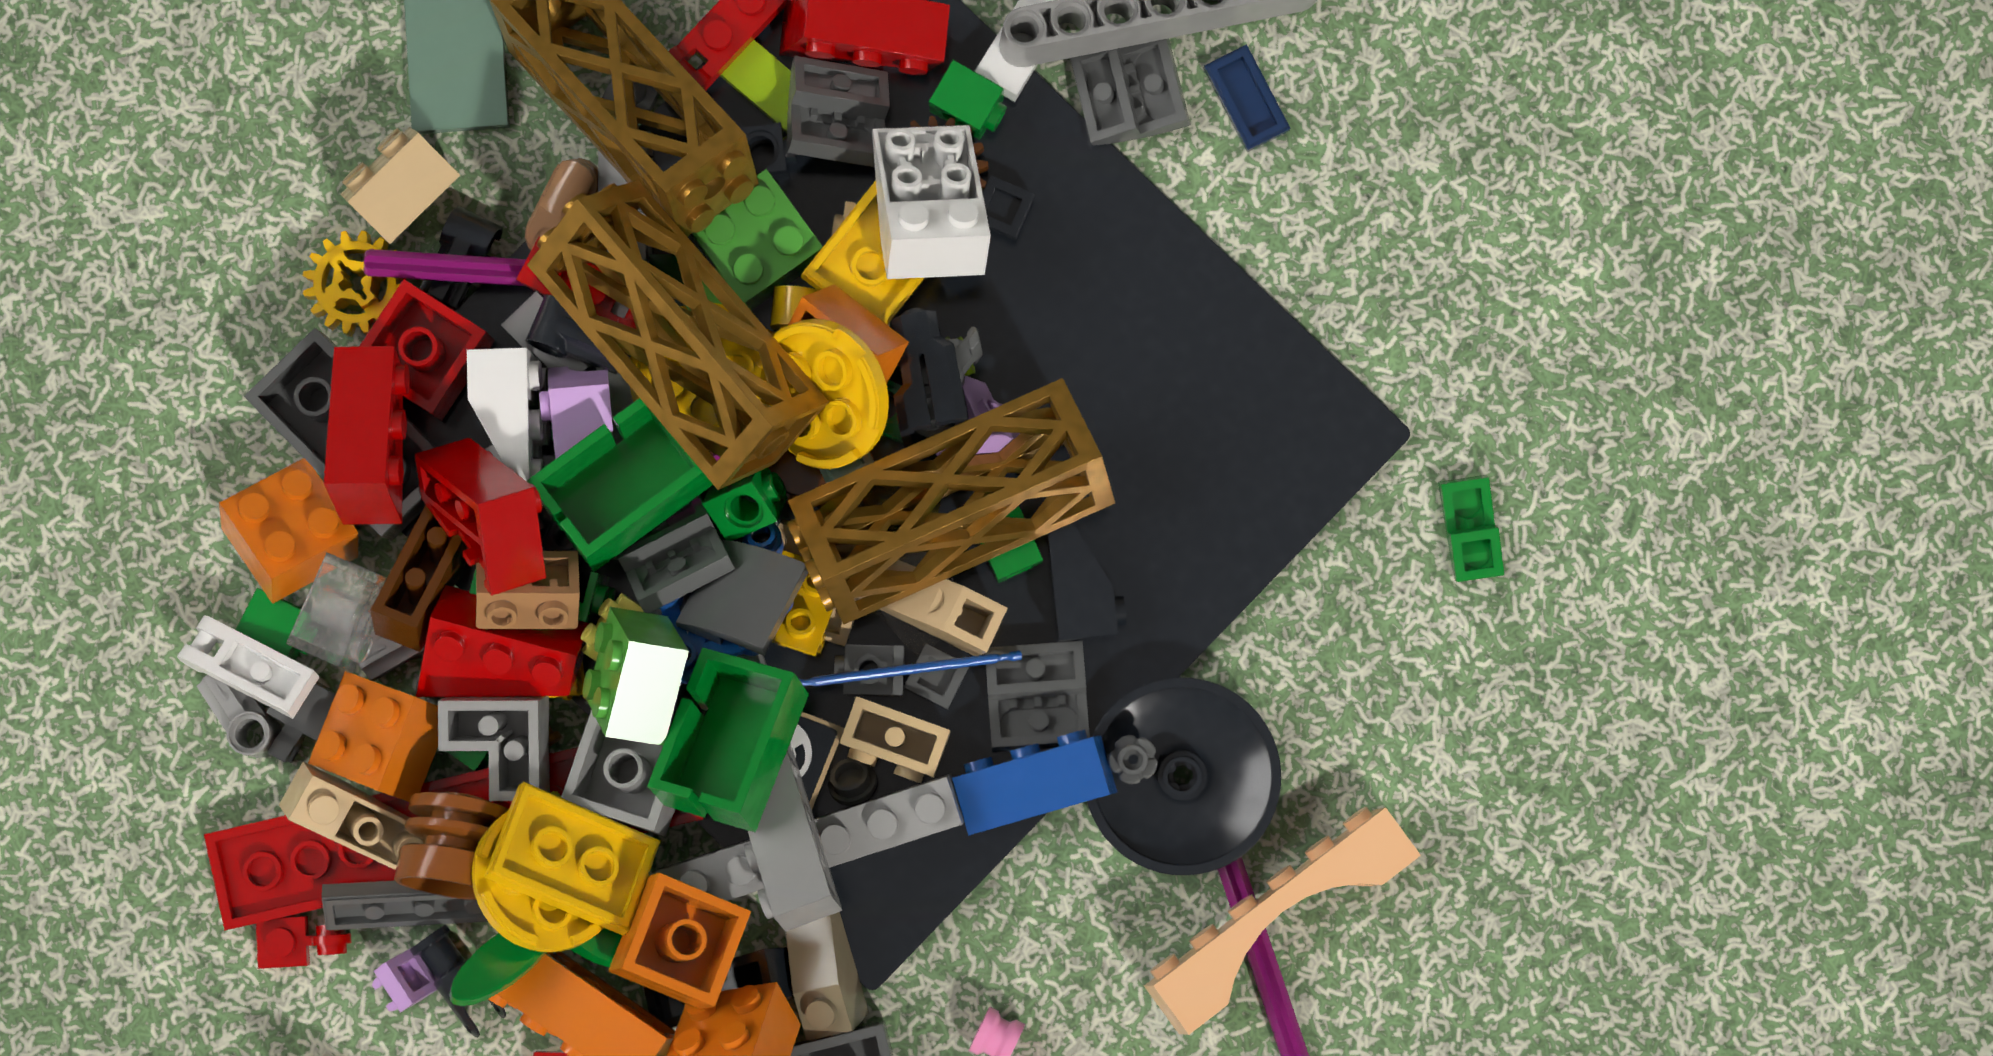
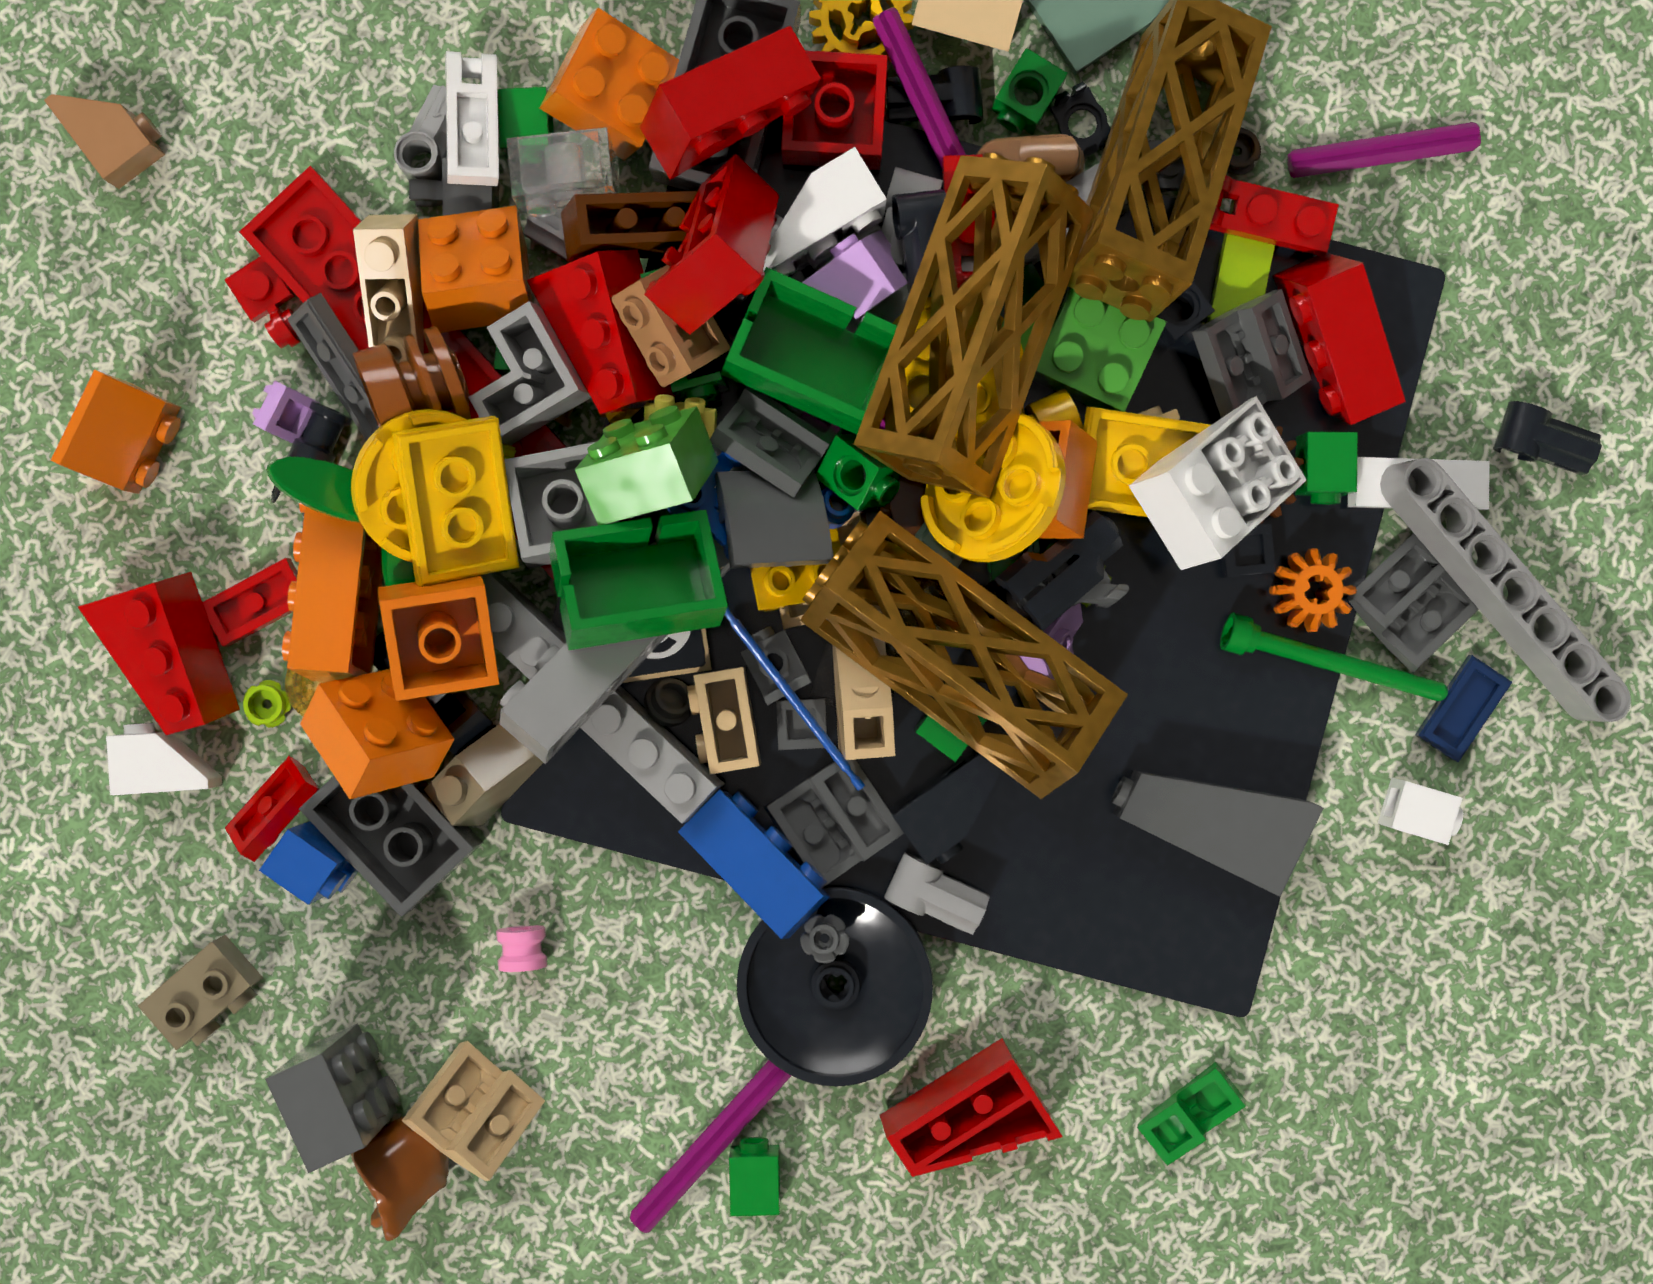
camera: 65 degrees right, 5 degrees up
light nougat arch [1144,807,1421,1035] -> none
none -> medium nougat slope [44,94,165,189]
none -> green brick [729,1137,780,1216]
none -> red wedge [880,1038,1063,1177]
none -> light grey piece [884,852,990,935]
none -> green brick [992,48,1068,135]
none -> black piece [1050,81,1111,158]
none -> dark grey slope [1111,770,1324,897]
none -> green piece [1220,612,1448,701]
none -> dark brown plate [1227,127,1261,176]
none -> orange gear [1269,548,1357,632]
none -> white brick [1378,777,1463,845]

